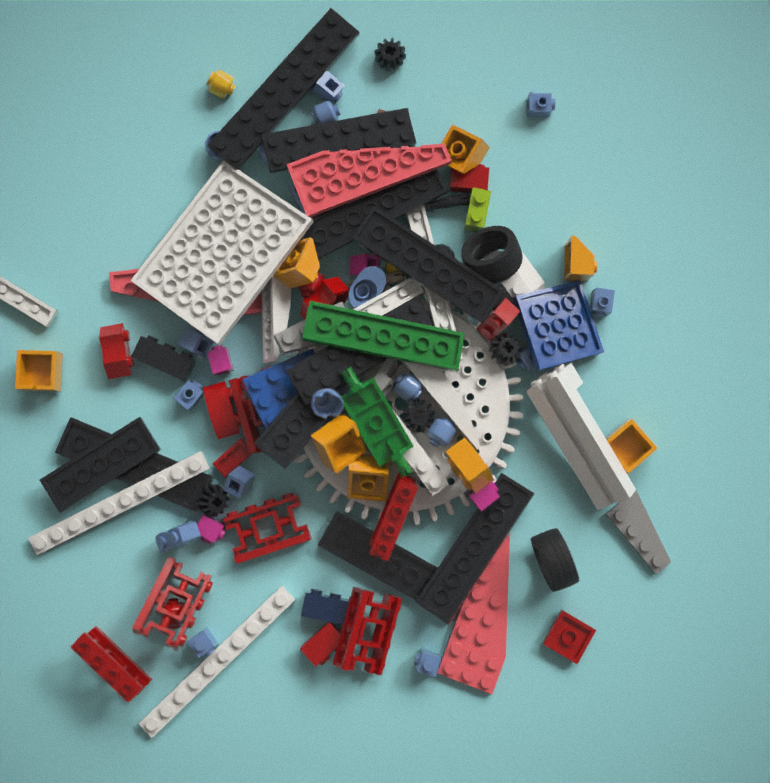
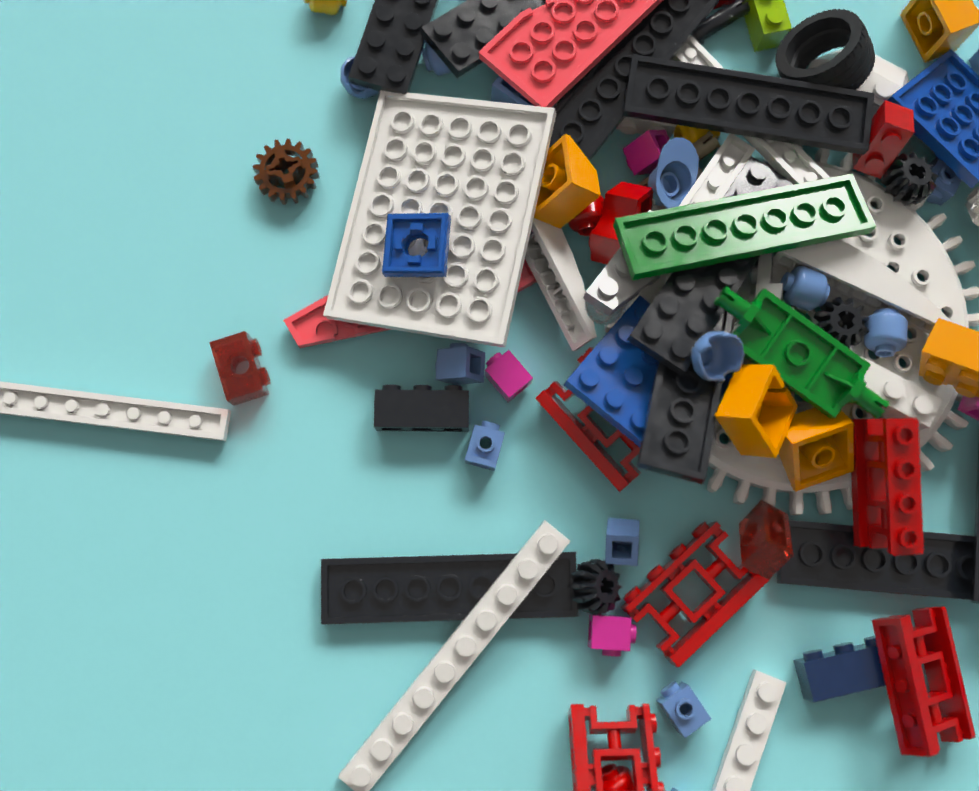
camera: 25 degrees left, 5 degrees down
light orange piece [15,350,63,392] -> none
black plate [40,417,161,513] -> none
red brick [99,323,135,380] -> none
medium blue brick [155,521,201,552] -> none
red brick [203,381,241,440] -> none
red plate [212,438,252,478] -> none
red brick [300,622,341,667] -> none
none -> clear red brick [209,331,271,406]
none -> reddish brown gear [253,138,320,205]
none -> blue piece [382,213,451,277]
none -> medium blue brick [656,681,711,738]
none -> clear red brick [739,499,793,580]

